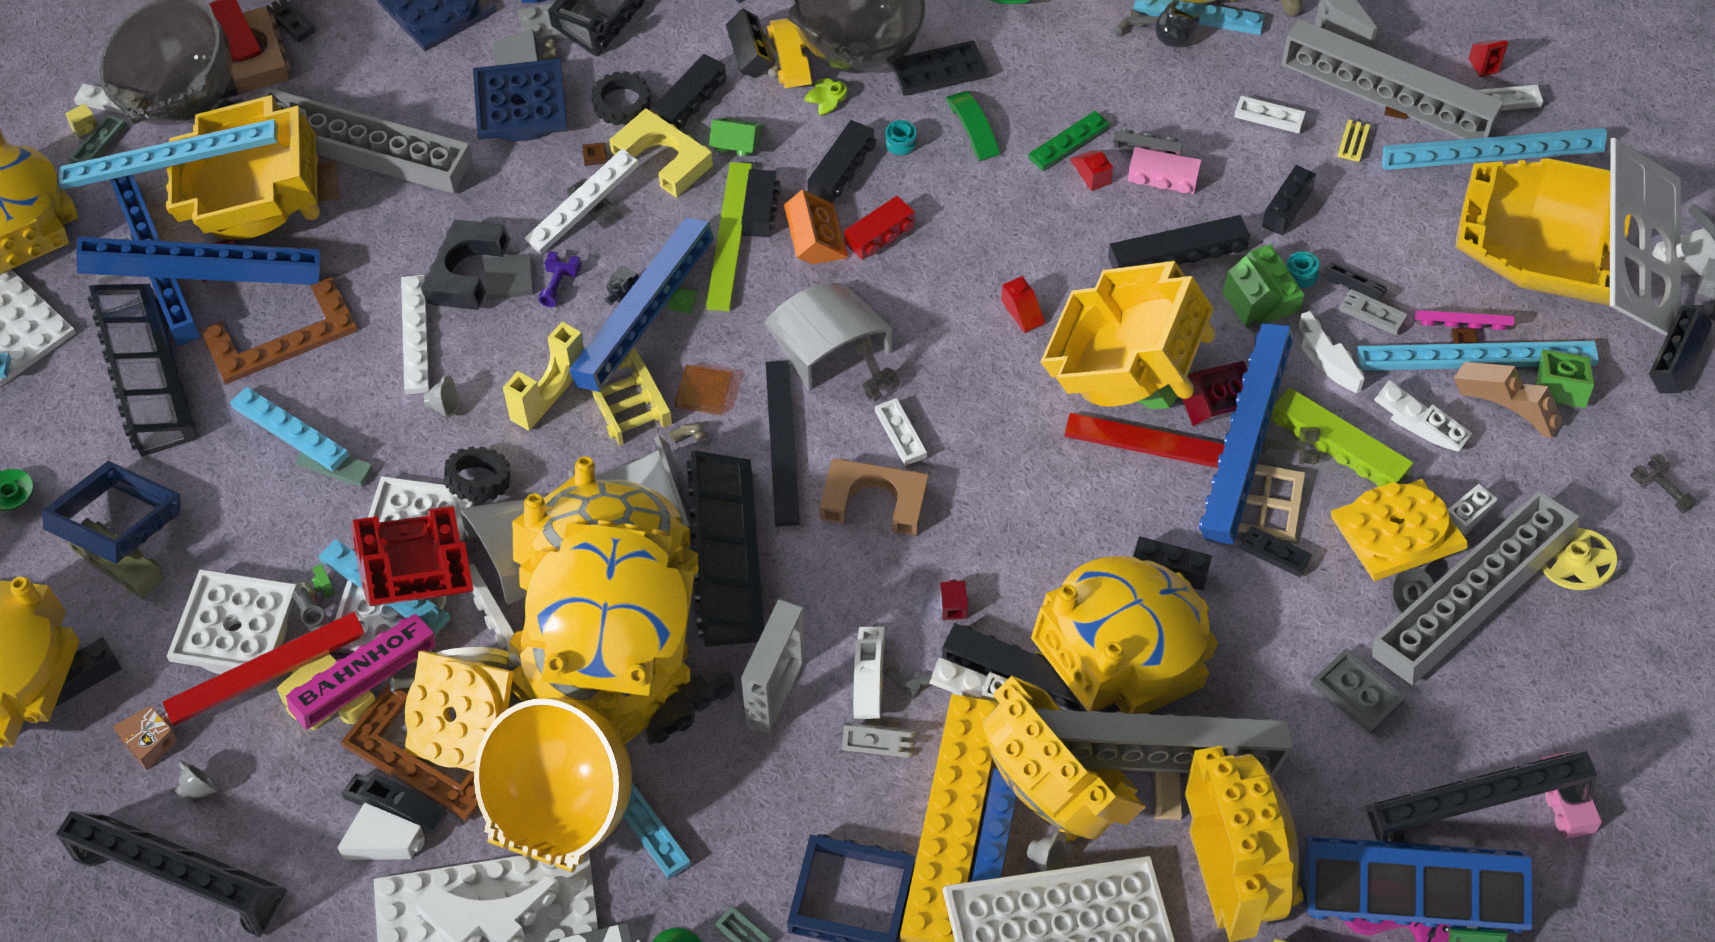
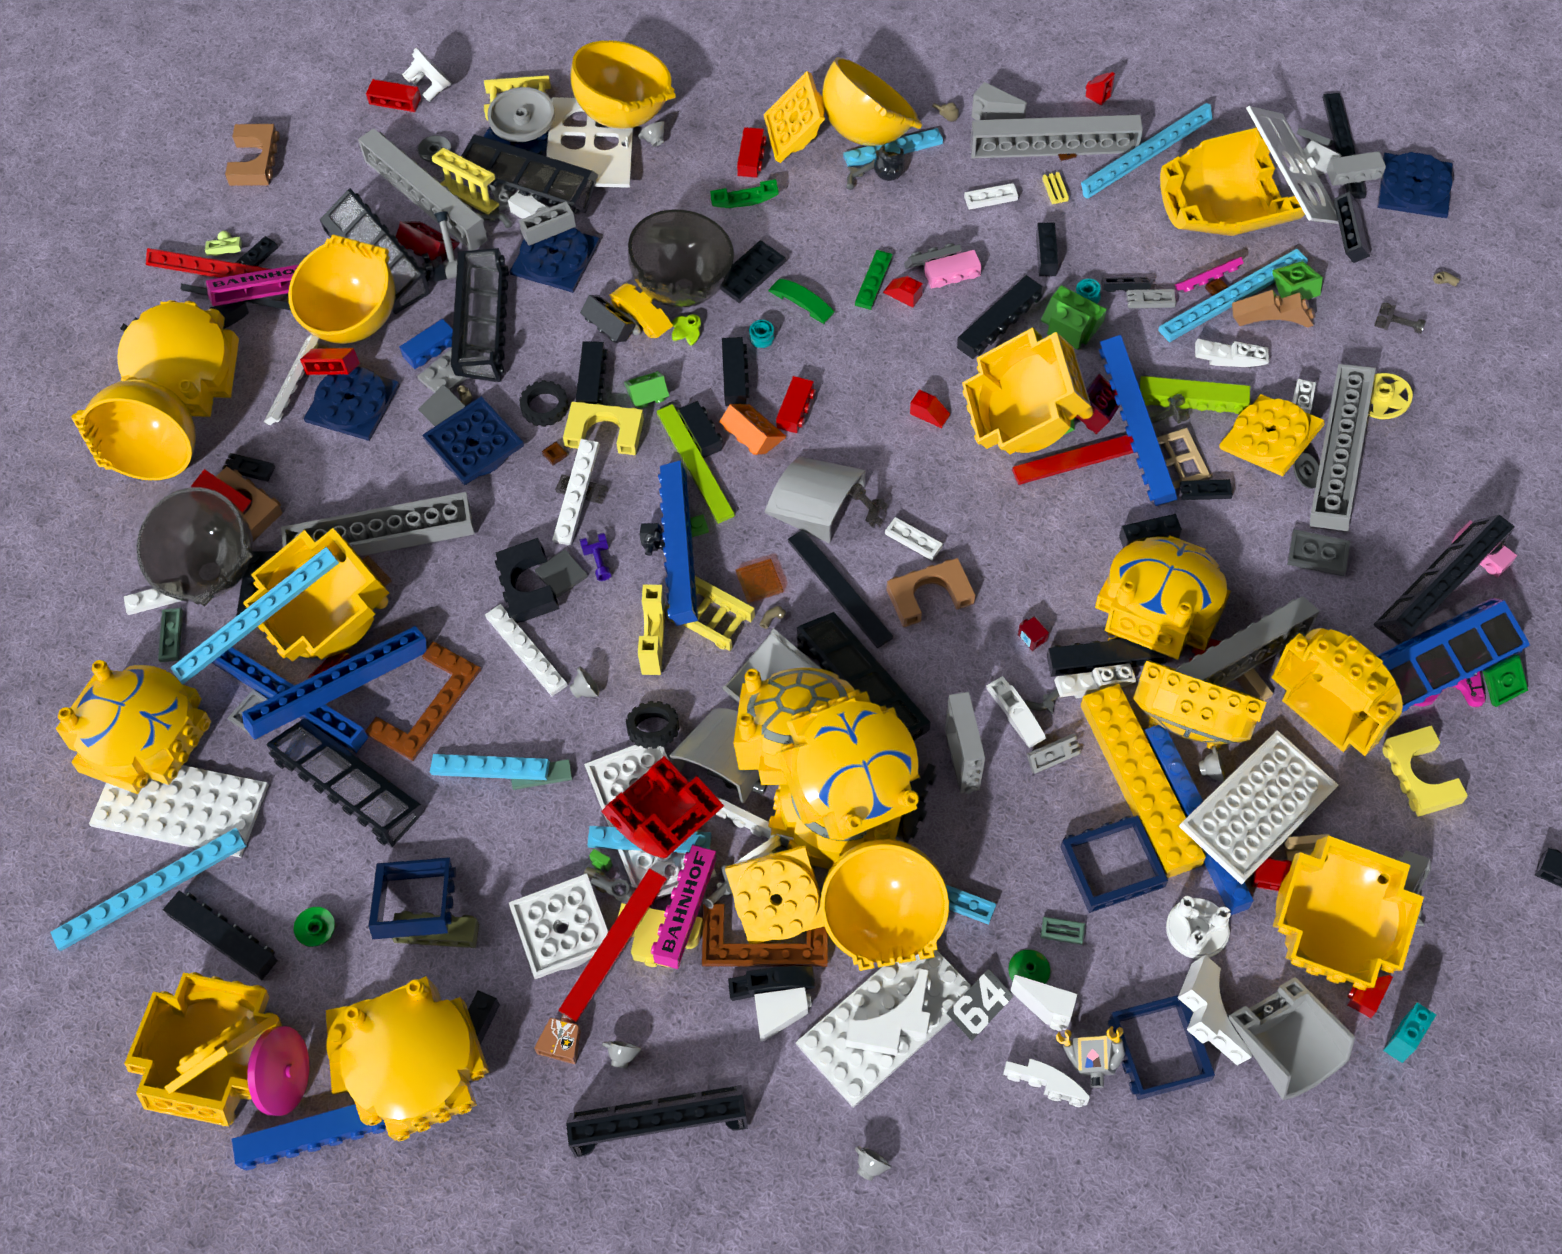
camera: 30 degrees left, 5 degrees up
light yellow plate [65,103,97,138] -> none
white slope [1299,311,1364,393] -> none
white plate [1477,85,1543,111] -> none

